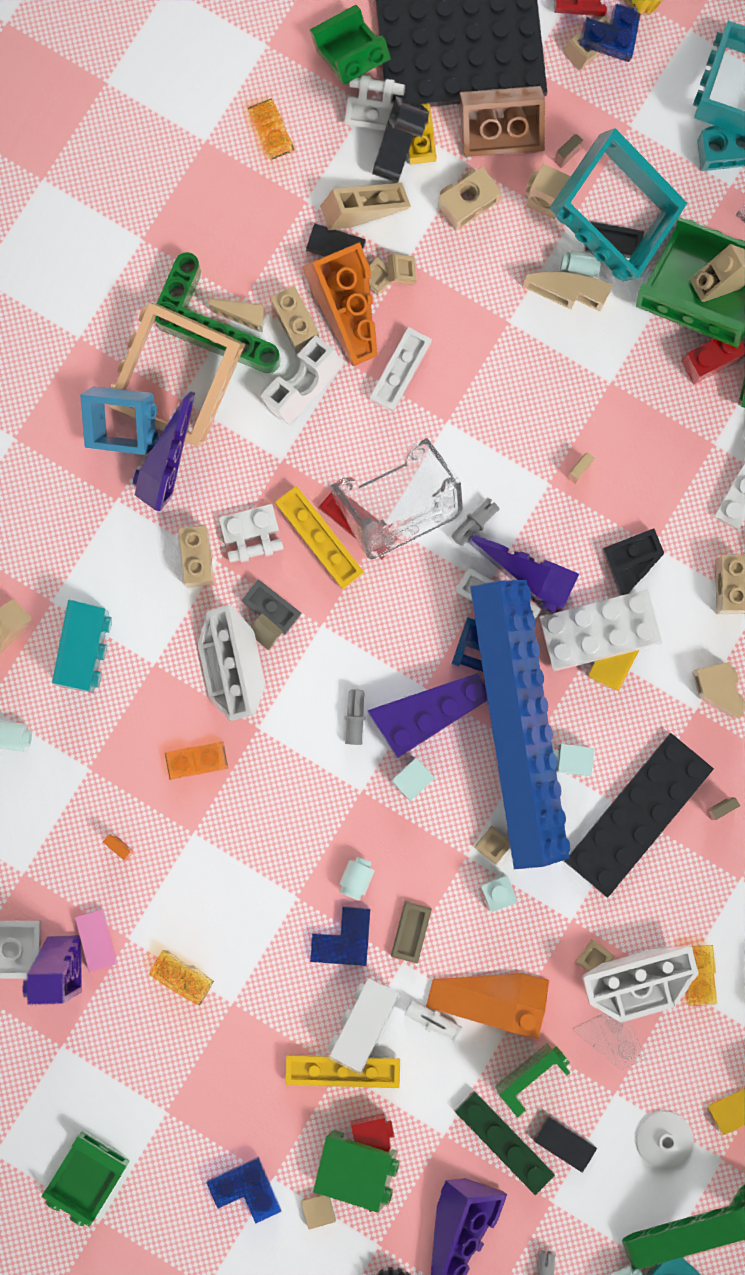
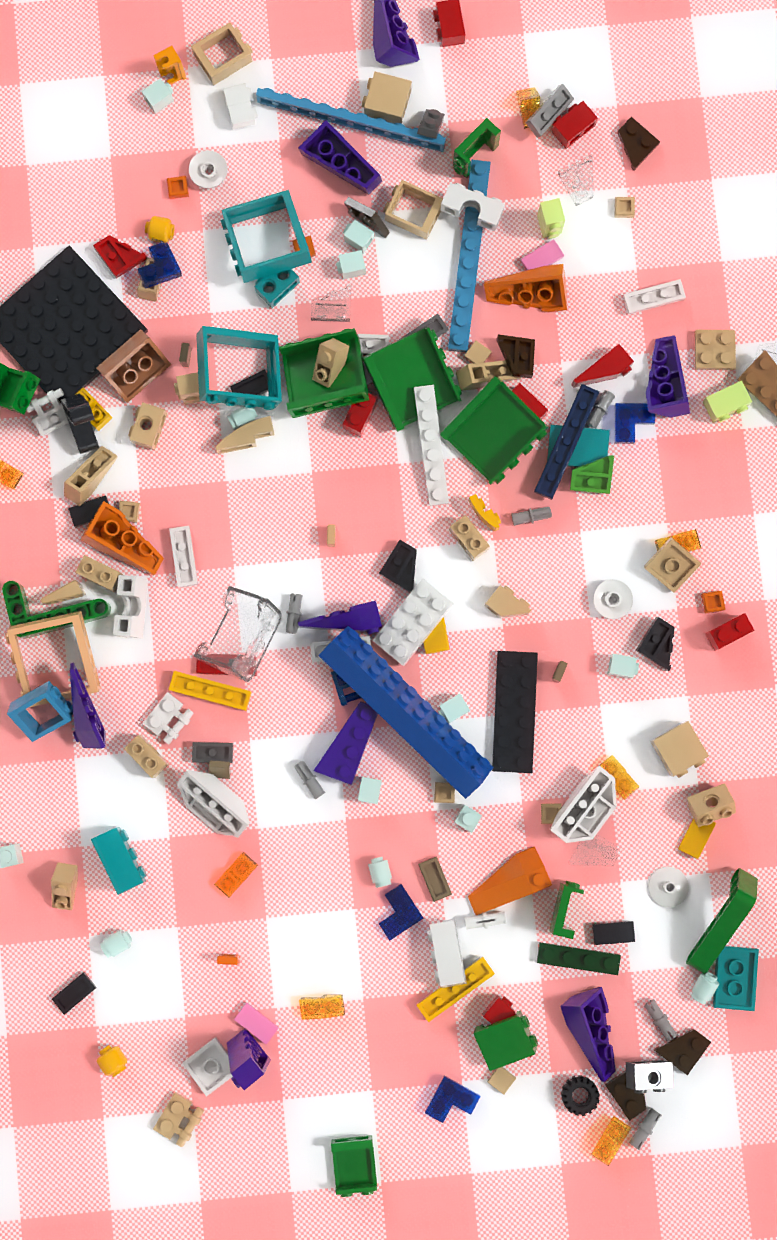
camera: 30 degrees left, 0 degrees up
tan tile [387,253,417,285] -> none

